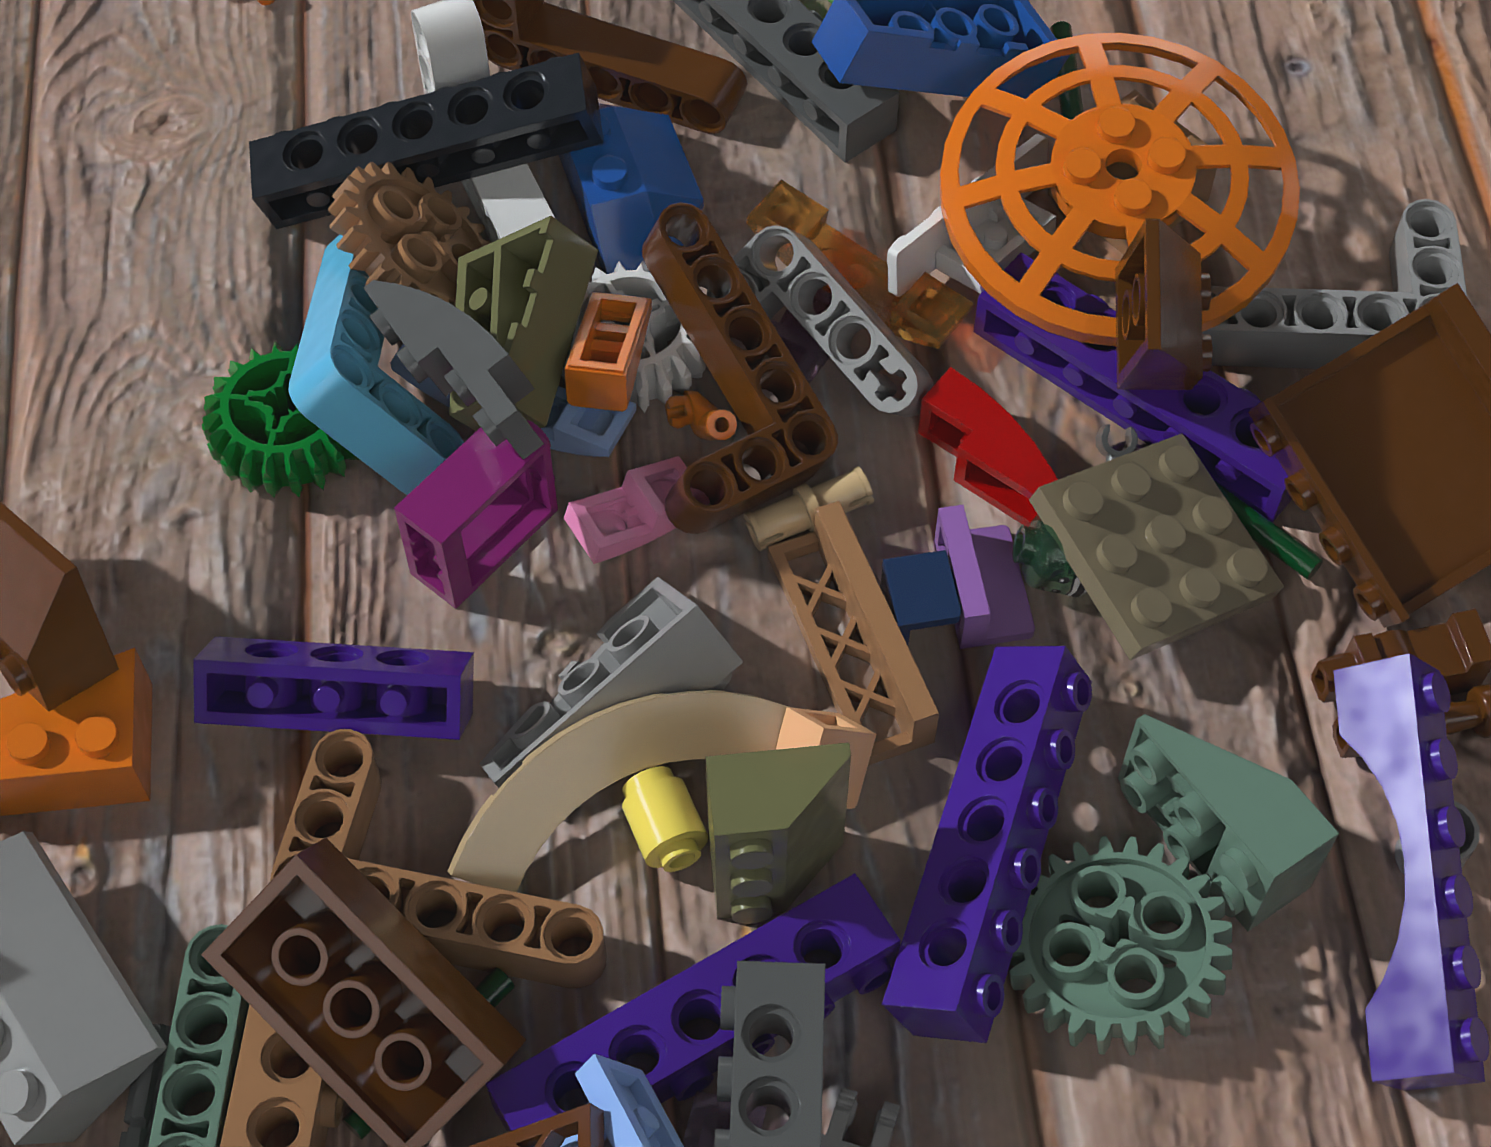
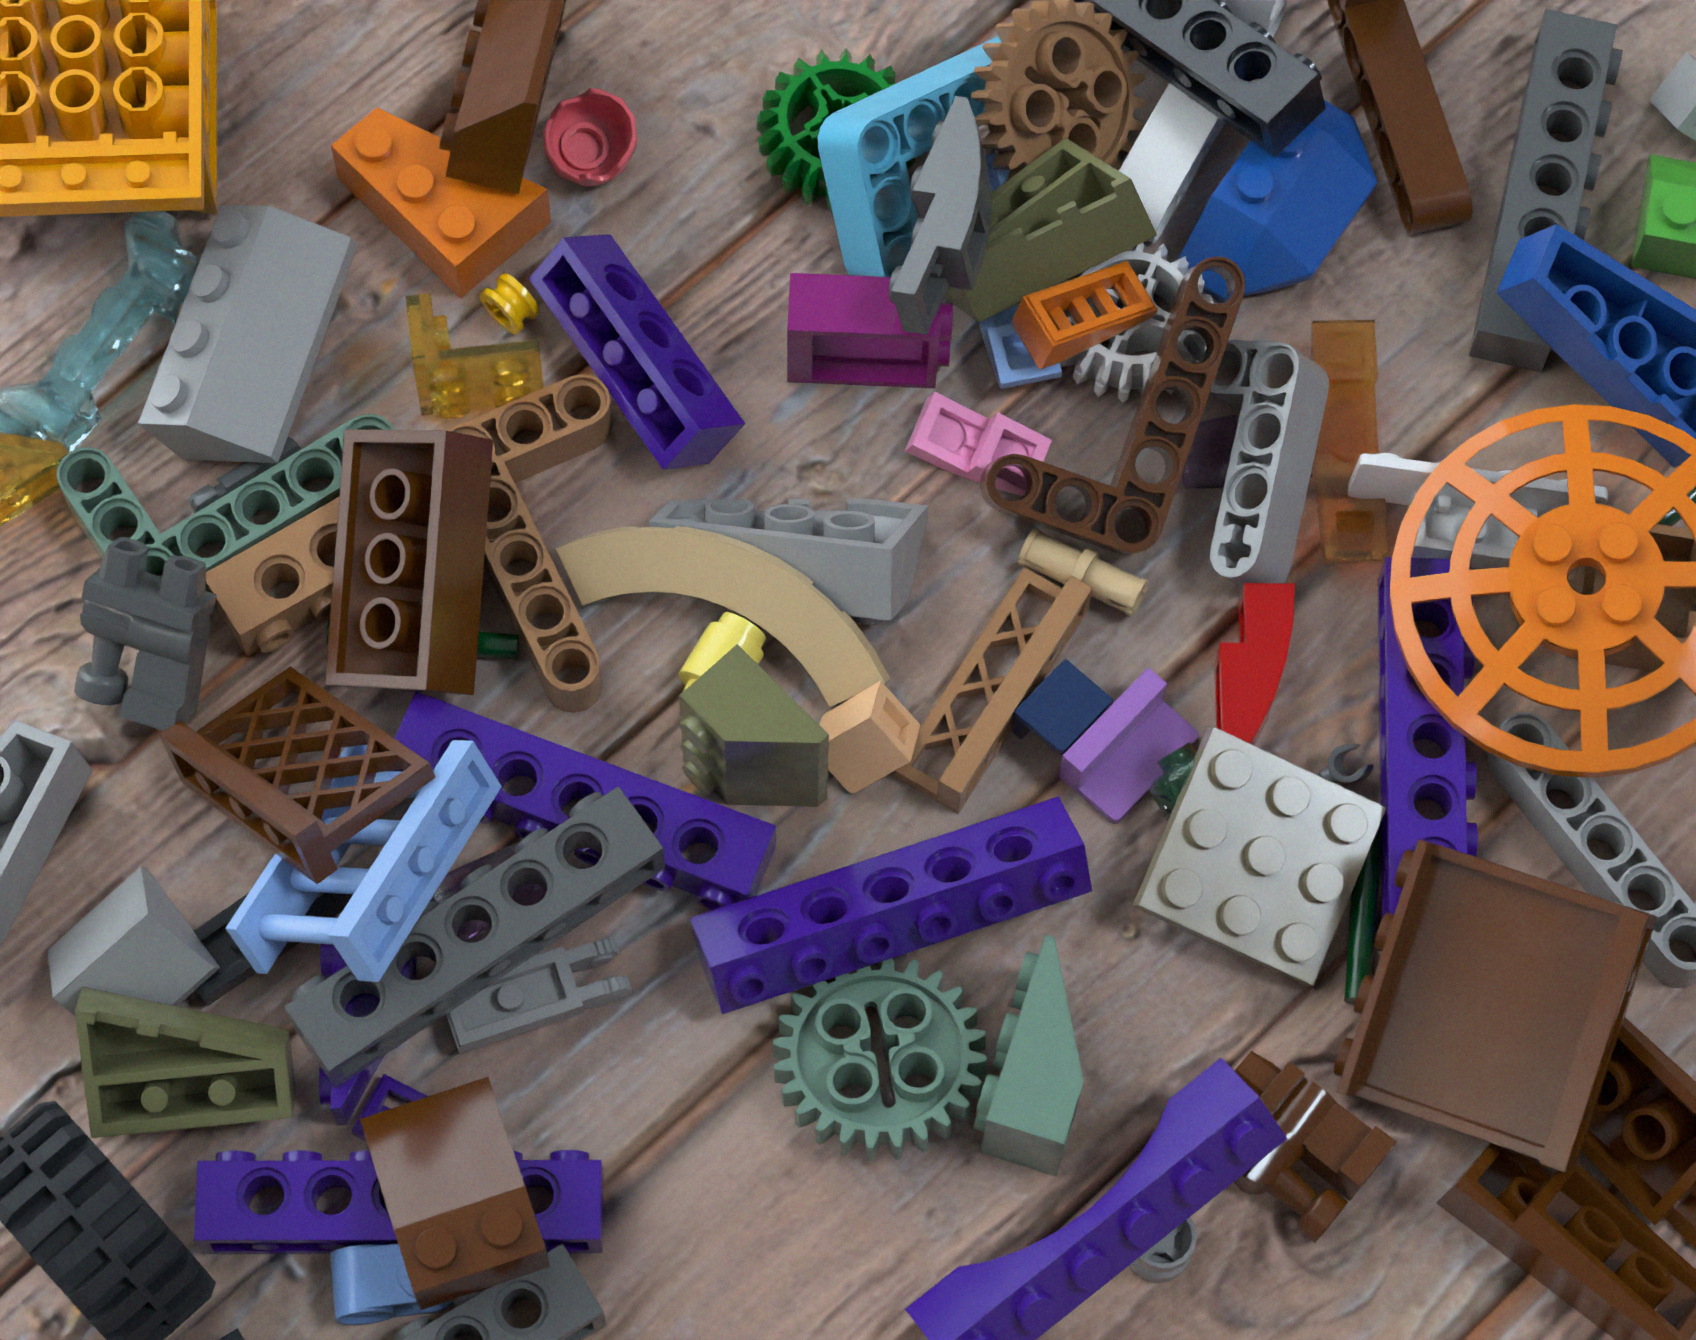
camera: 50 degrees right, 10 degrees up
orange arm [665,390,737,440] -> none
reddish brown slope [1115,219,1213,390] -> none
none -> clear yellow bracket [405,293,544,419]
none -> yellow bush [479,273,540,335]
none -> coral hair [542,88,637,187]

